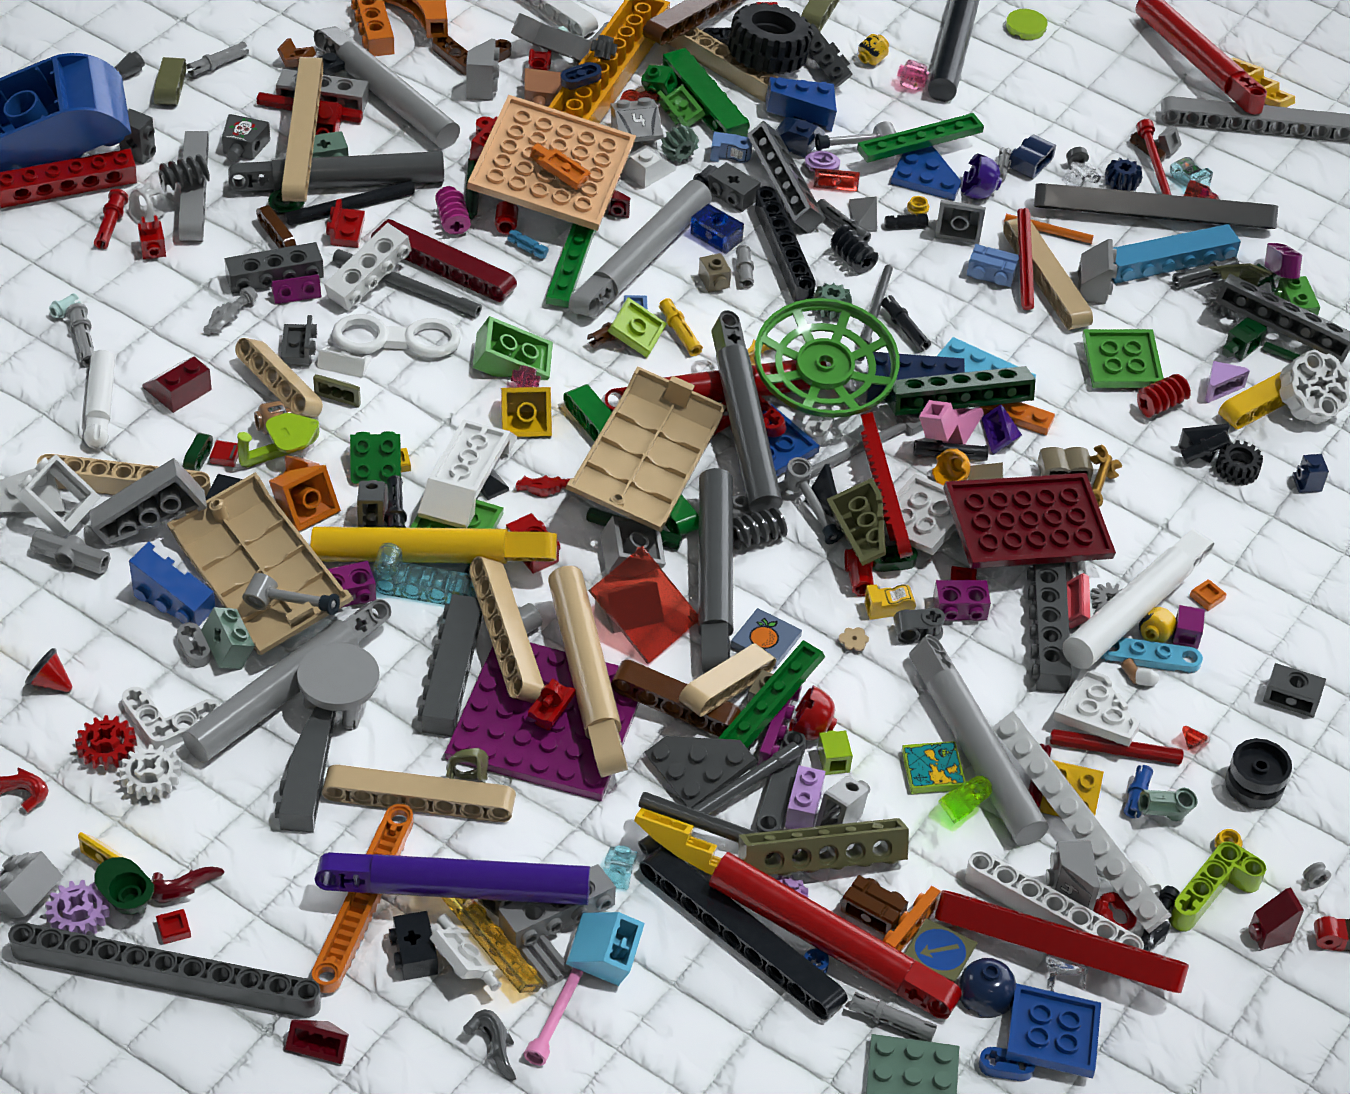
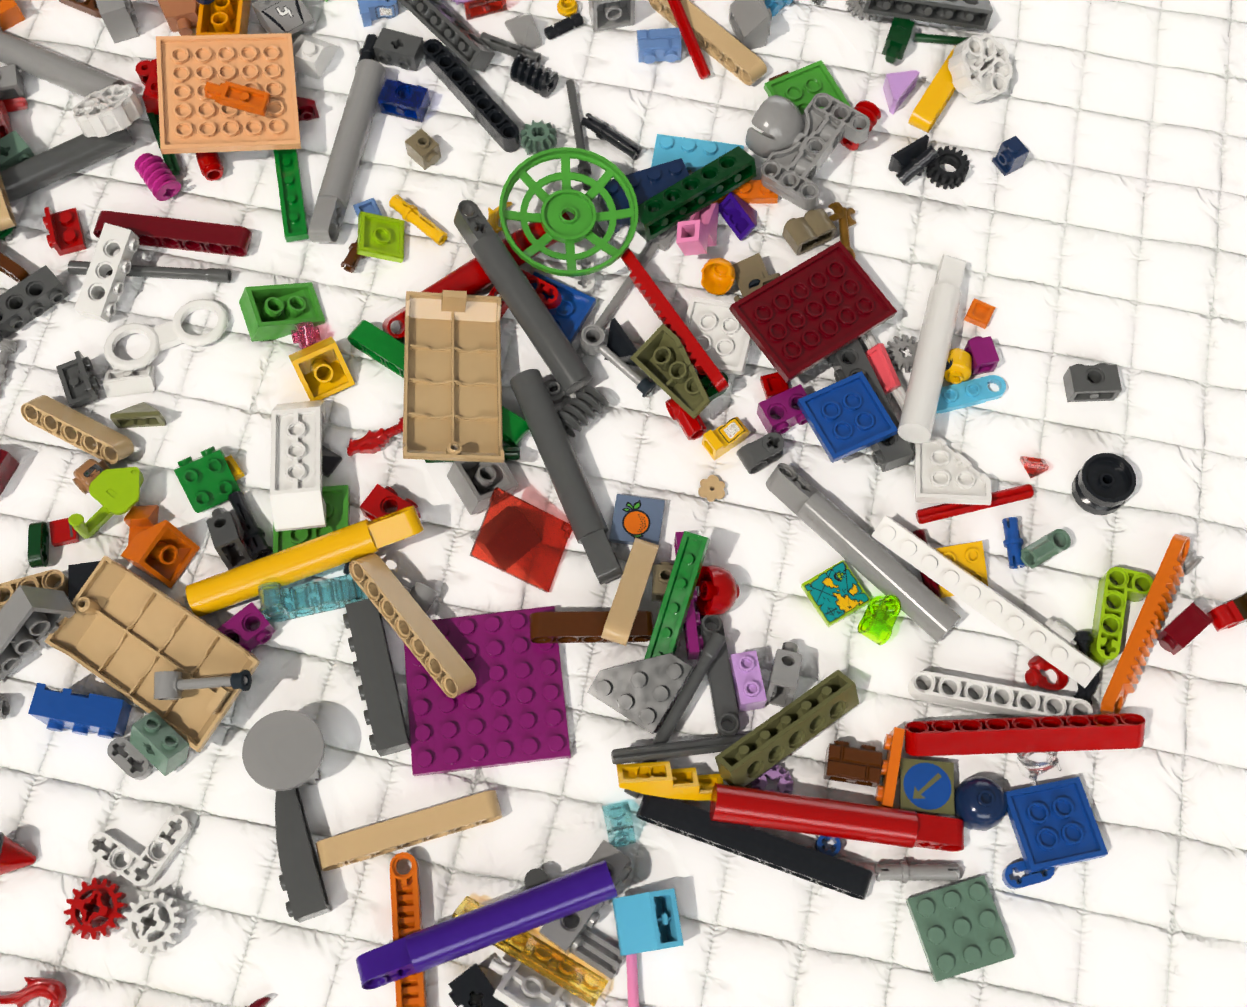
camera: 20 degrees left, 20 degrees up
light grey piece [182,599,392,763] -> none
magenta hinge [271,274,322,304] -> none
black axle [285,181,415,225] -> none
olive piece [446,748,489,783] -> none
dark azure axle [507,230,549,259] -> none
red hips [528,678,576,730] -> none
tan piece [548,566,628,778] -> none
sand green gear [661,124,700,163] -> none
light grey pin [736,245,754,288] -> none
lime brick [817,730,853,775] -> none
black pin [913,440,989,461] -> none
light grey slope [1045,841,1100,911] -> none
arm [1121,658,1159,686] -> none
yellow plate [1214,829,1243,848] -> none
none -> white connector [72,84,144,138]
none -> light grey beam [745,93,870,211]
none -> blue plate [797,371,898,463]
none -> orange gear [1100,534,1190,714]

